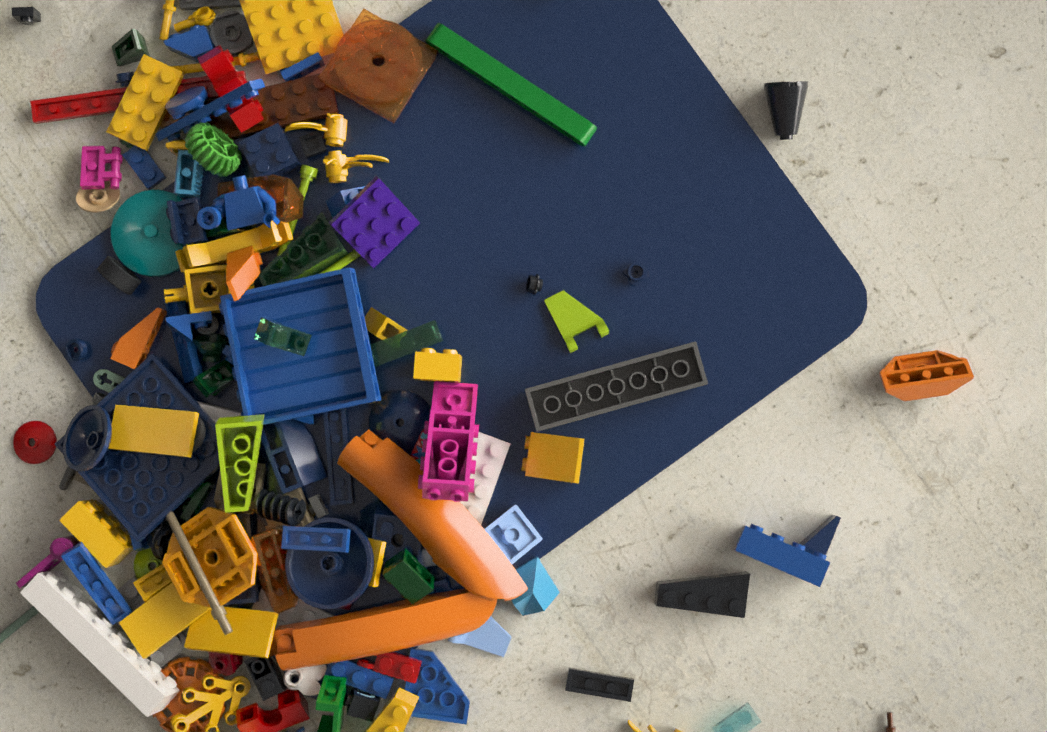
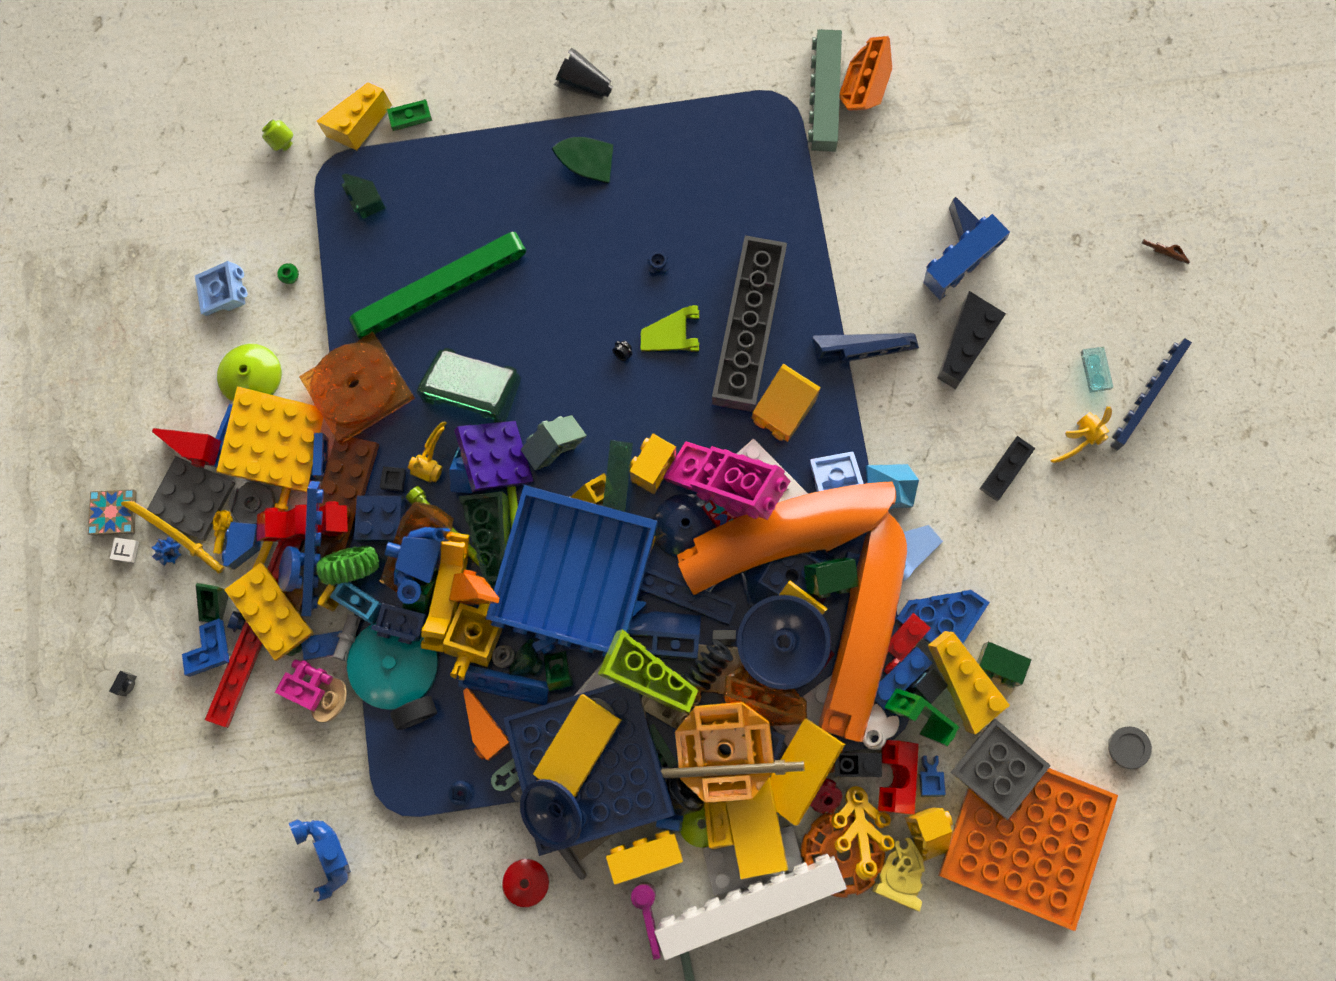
camera: 65 degrees left, 10 degrees down
blue plate [61,542,133,625] -> none
blue slope [165,311,212,343] -> none
clear green slope [254,317,312,356] -> none
blue plate [281,526,351,553] -> none
yellow plant [284,113,348,147] -> none
none -> blue plate [182,619,229,677]
none -> light grey pin [332,614,362,661]
none -> clear green windscreen [416,348,521,423]
none -> sand green brick [521,415,587,470]
none -> dark green shield [552,137,613,184]
none -> sand green brick [808,29,842,152]
none -> dark blue wedge [812,333,919,363]

